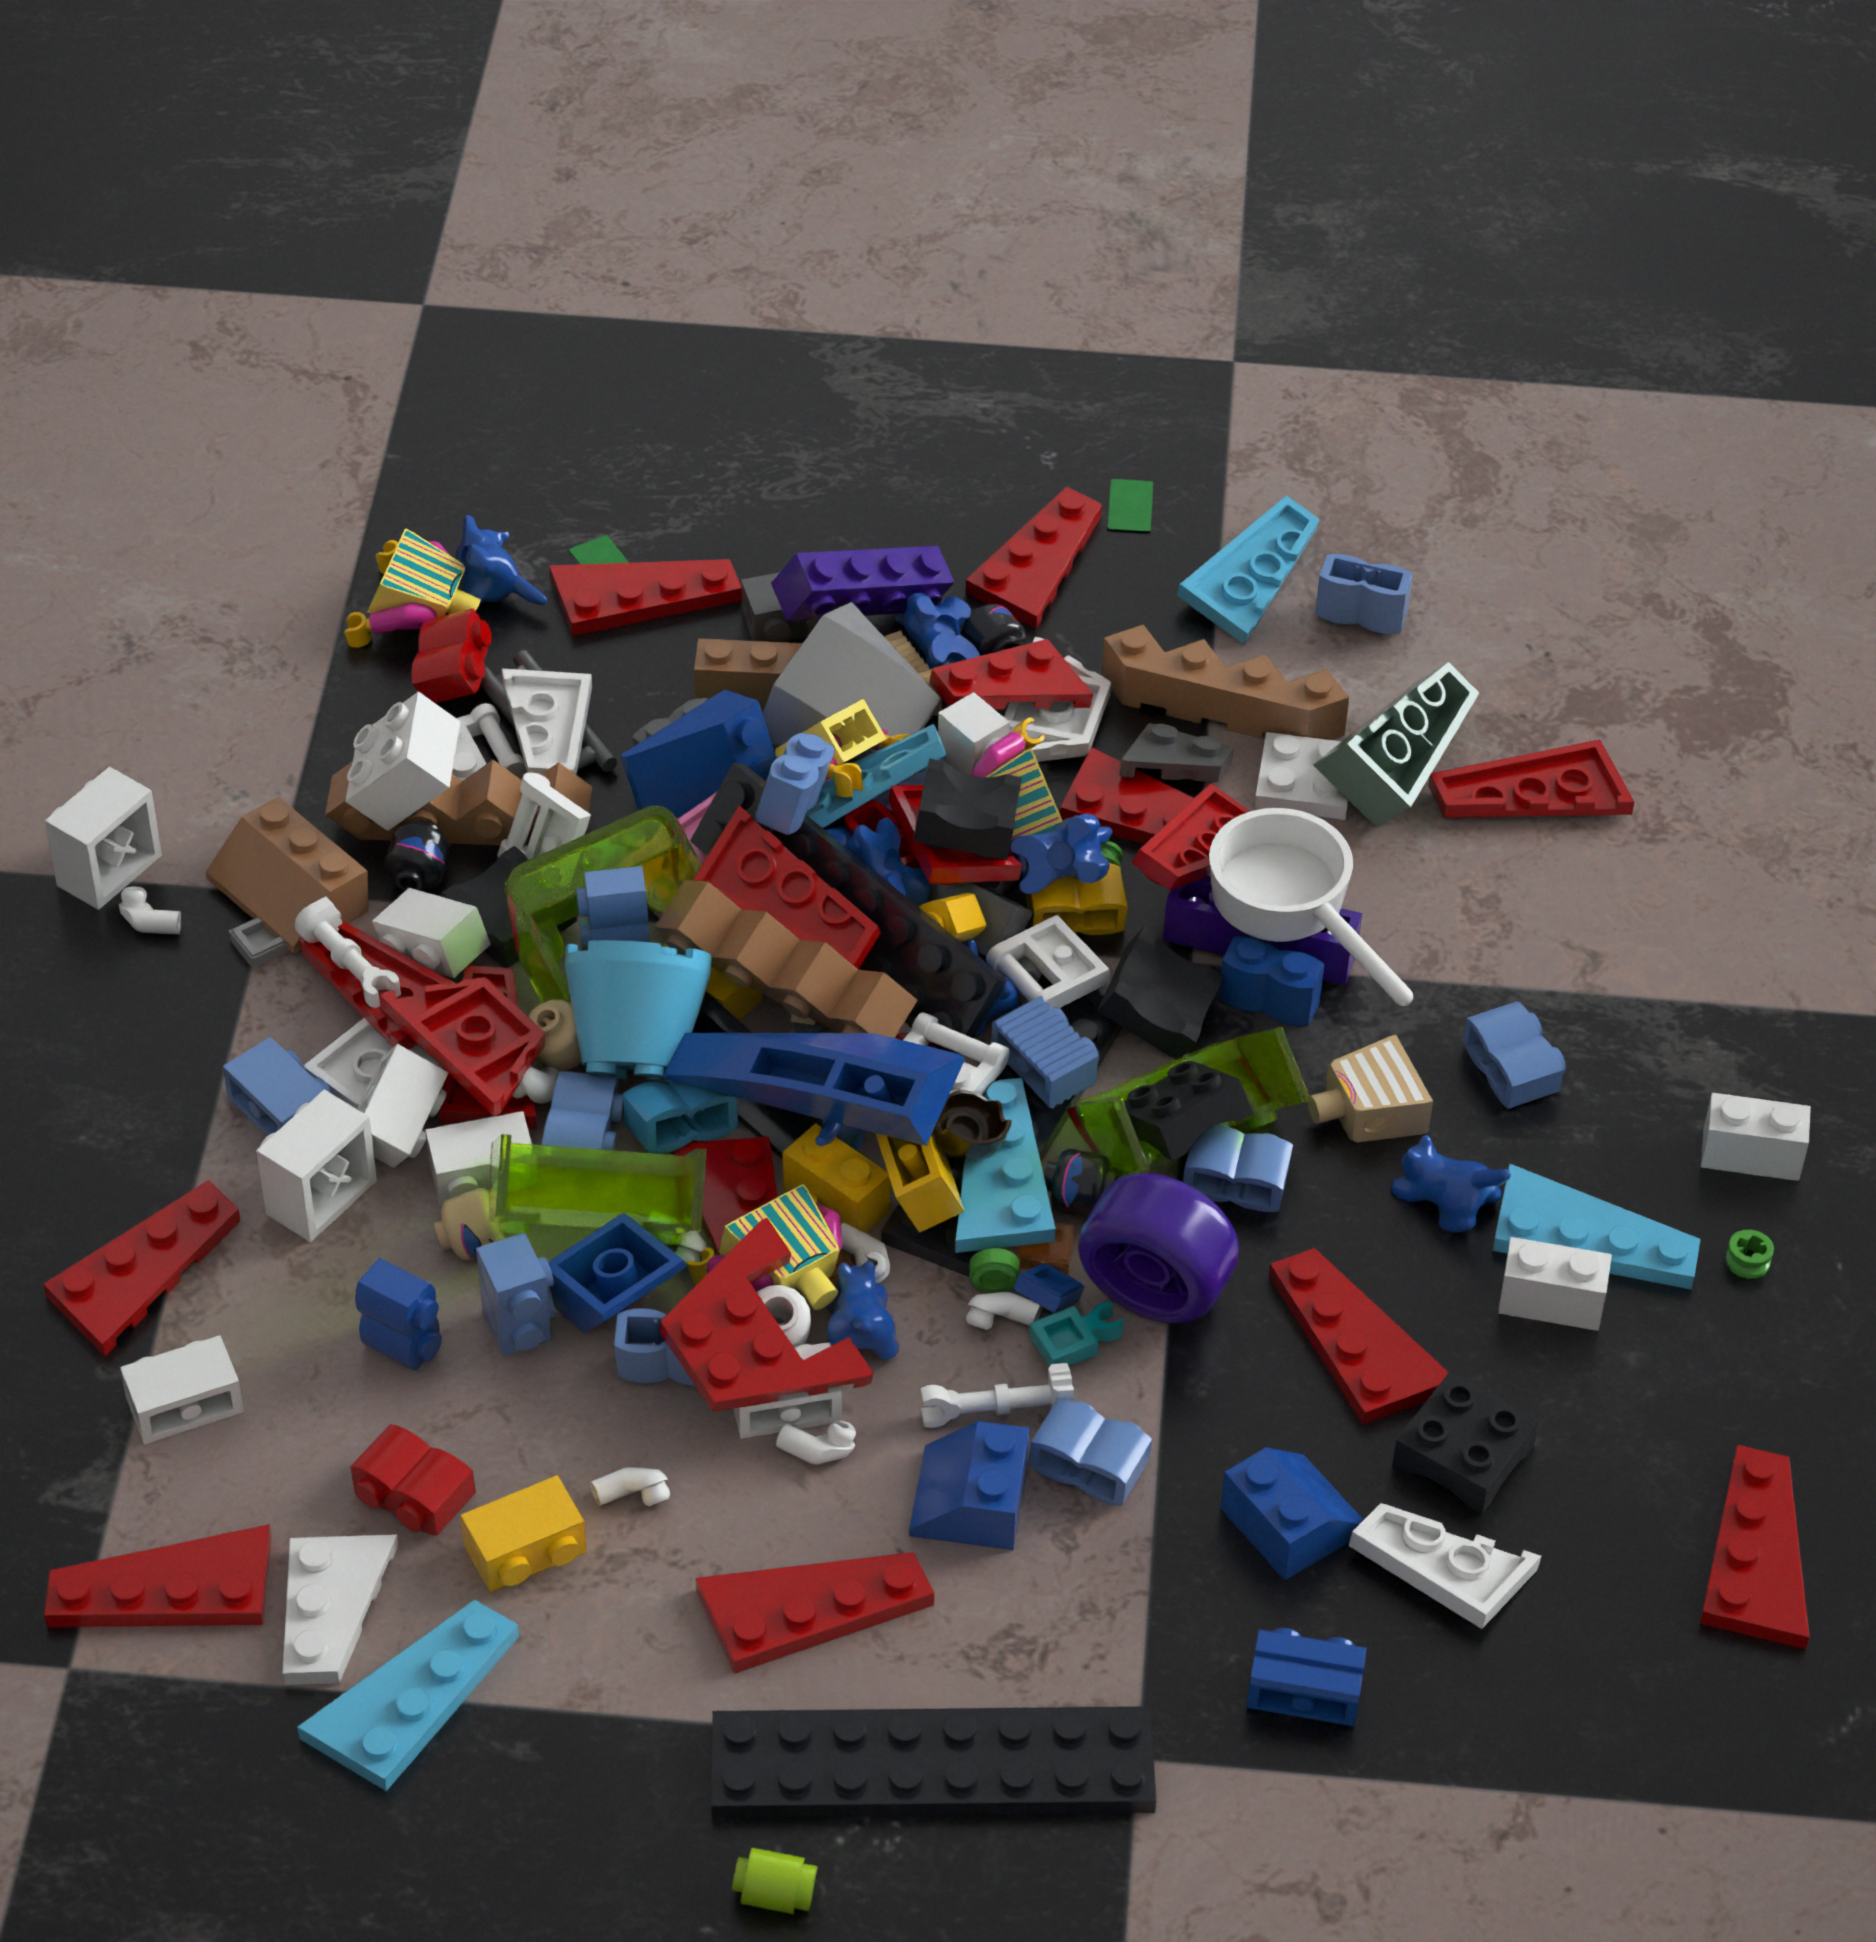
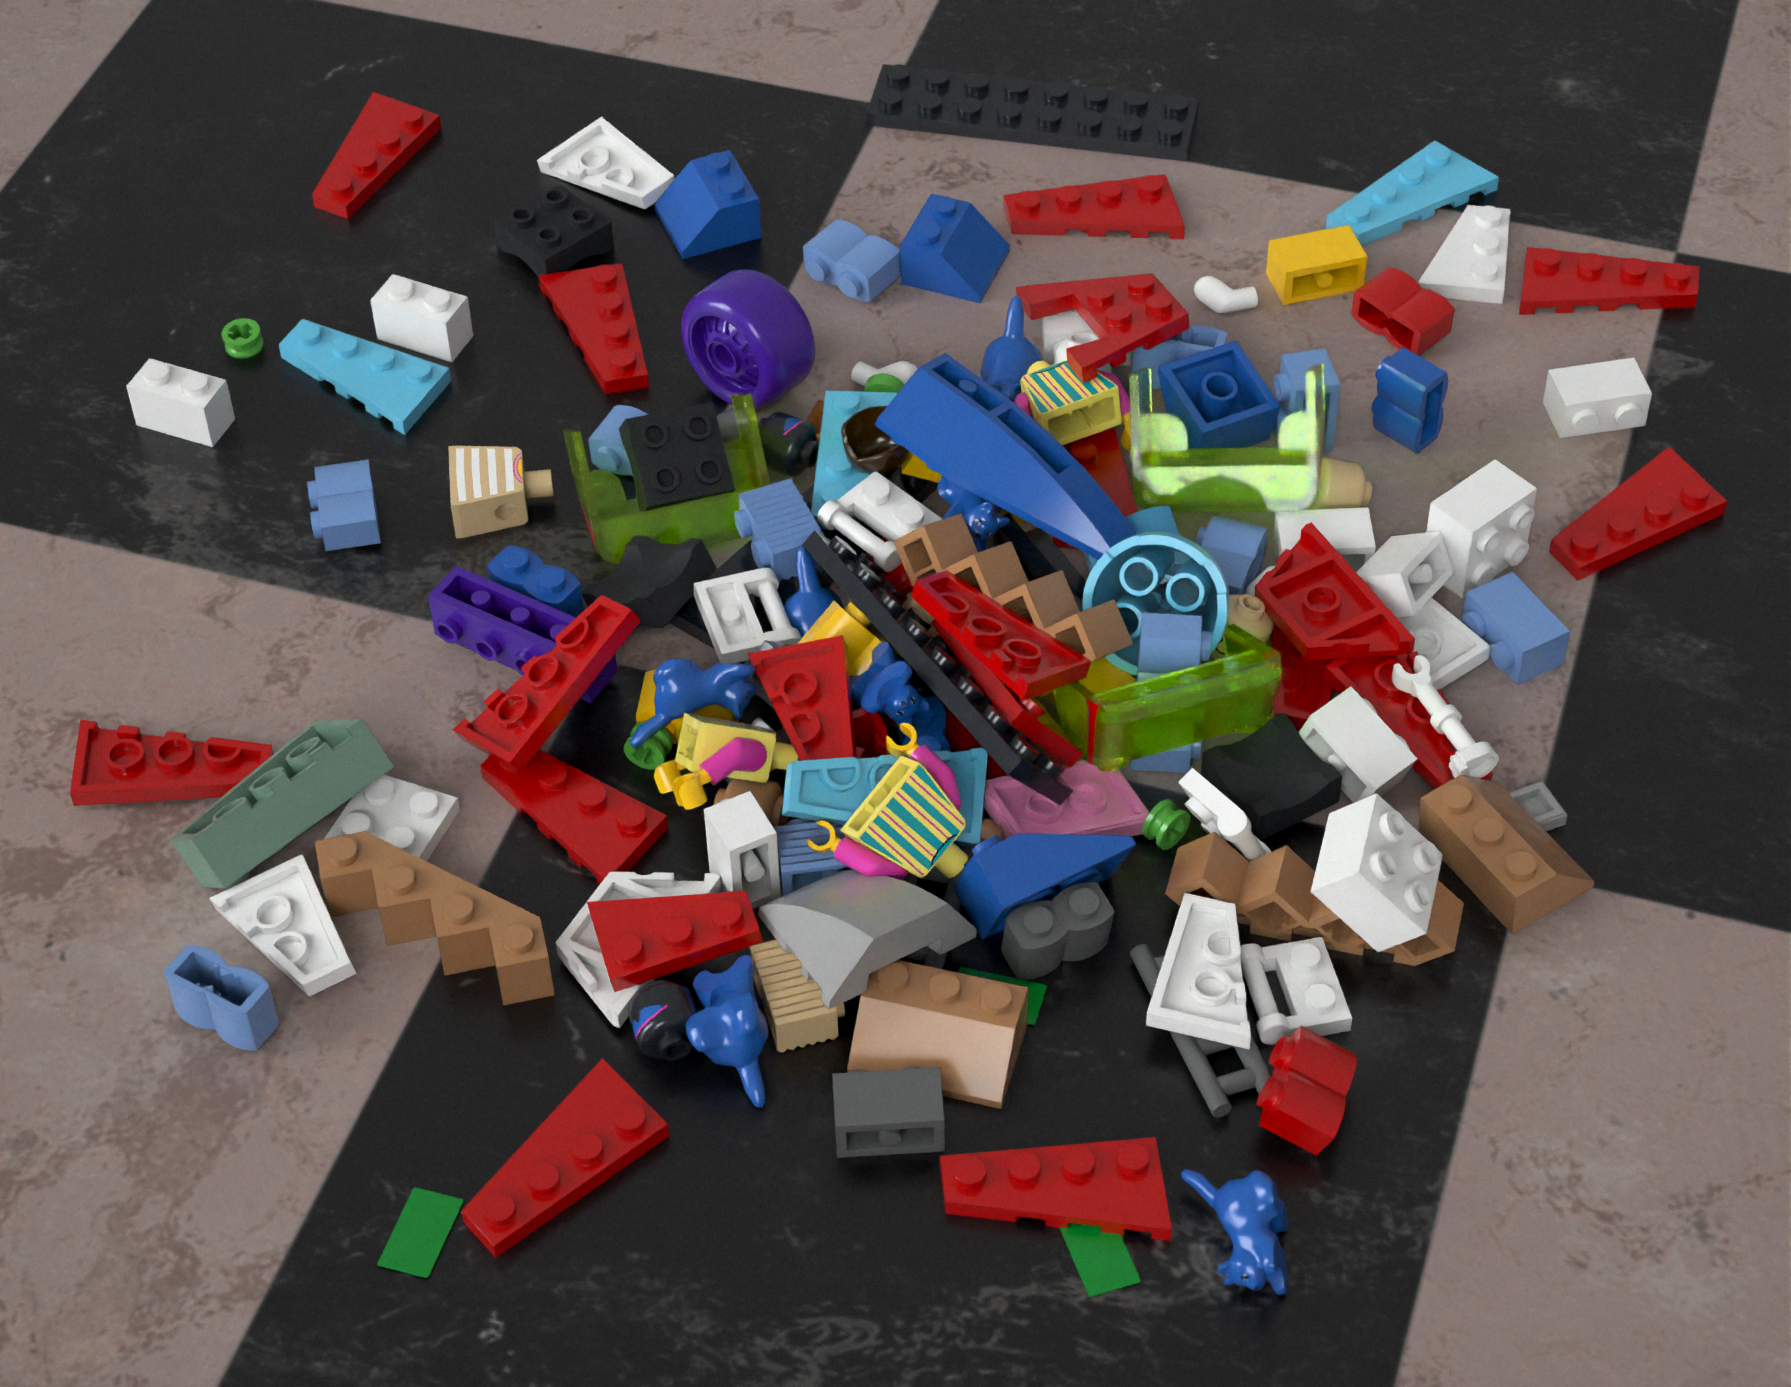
camera: 165 degrees left, 0 degrees up
white brick [45,766,162,910] -> none
white arm [119,887,181,934] -> none
torso [344,529,481,648] -> none
lime brick [732,1848,817,1914] -> none
medium blue brick [755,732,834,835] -> none
dark purple brick [771,546,955,621] -> none
black brick [913,758,1022,860] -> none
white piece [920,1363,1074,1428] -> none
blue tile [1014,1262,1085,1313] -> none
teal plate [1029,1302,1124,1367] -> none
dark grey wing [1119,723,1234,782] -> none
medium azure wing [1177,495,1320,645] -> none
white piece [1209,808,1413,1006] -> none
blue brick [1247,1628,1367,1726] -> none
blue animal [1391,1135,1511,1233] -> none
none -> white wing [209,854,356,997]

